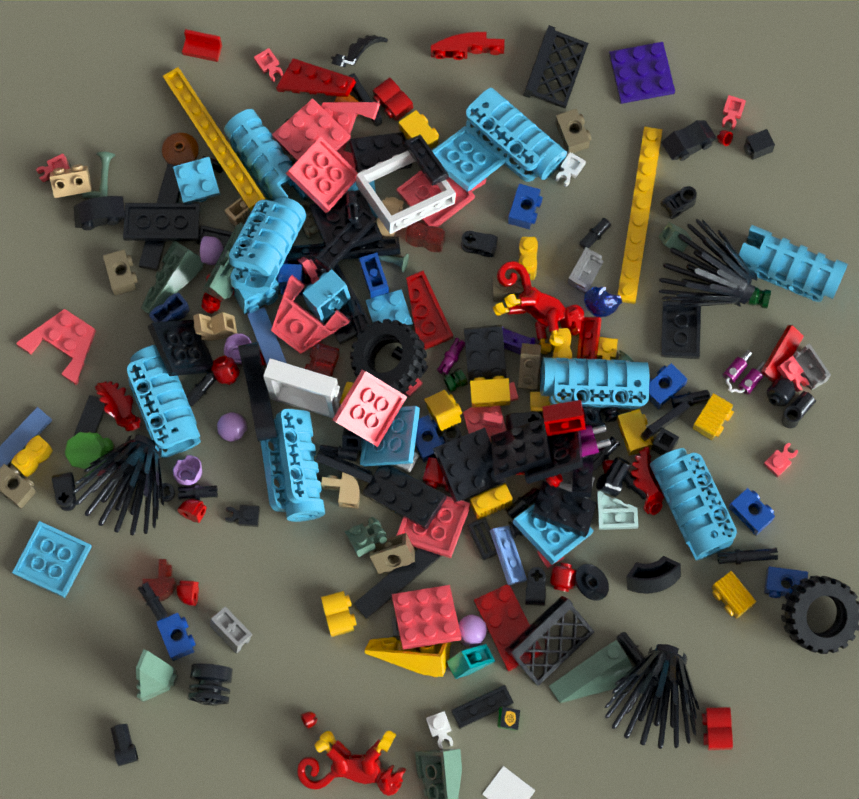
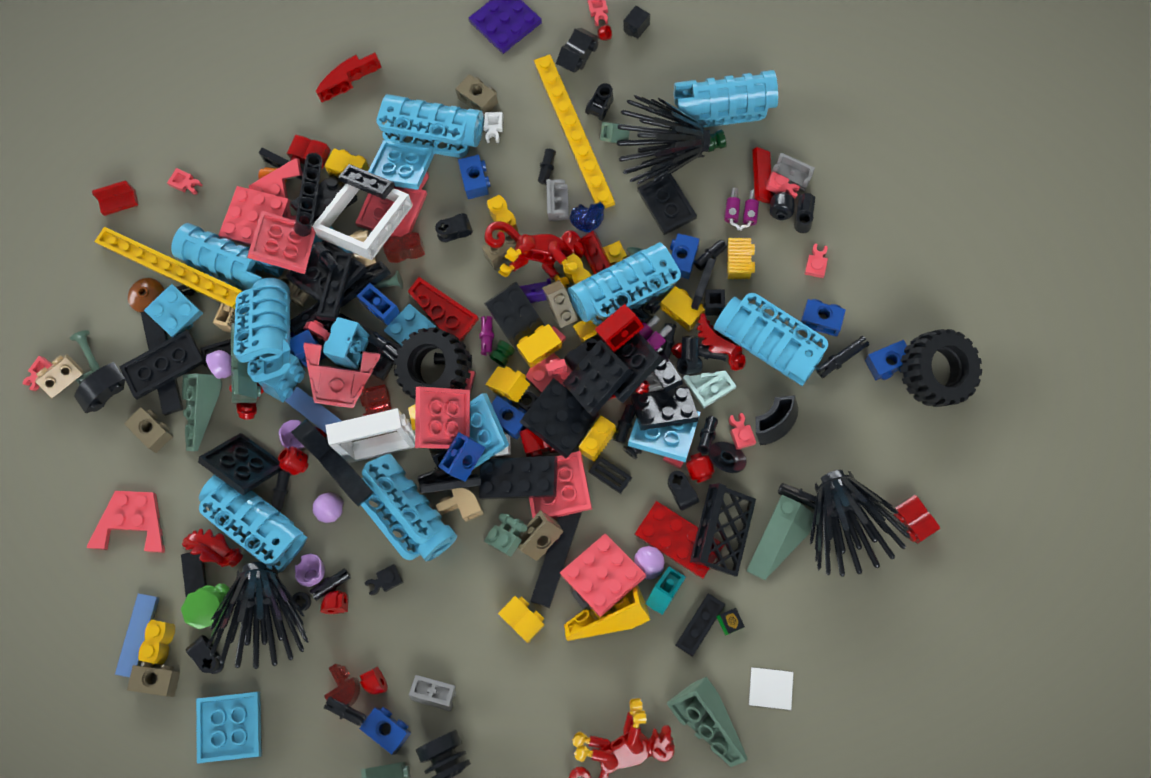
camera: 25 degrees left, 0 degrees up
dark blue brick [149,293,190,323] -> none
tan brick [193,312,237,341] -> none
red wing [276,58,356,97] -> none
red hinge [300,711,317,729] -> none
black plant [331,35,388,68] -> none
white plate [426,711,453,749] -> none
light blue tile [490,526,527,585] -> none
black fence [523,25,588,108] -> none
yellow brick [712,571,757,619] -> none
none -> black beam [294,153,322,236]
none -> blue brick [438,432,486,482]
none -> black pin [697,416,718,454]
none -> coral plate [729,413,757,450]

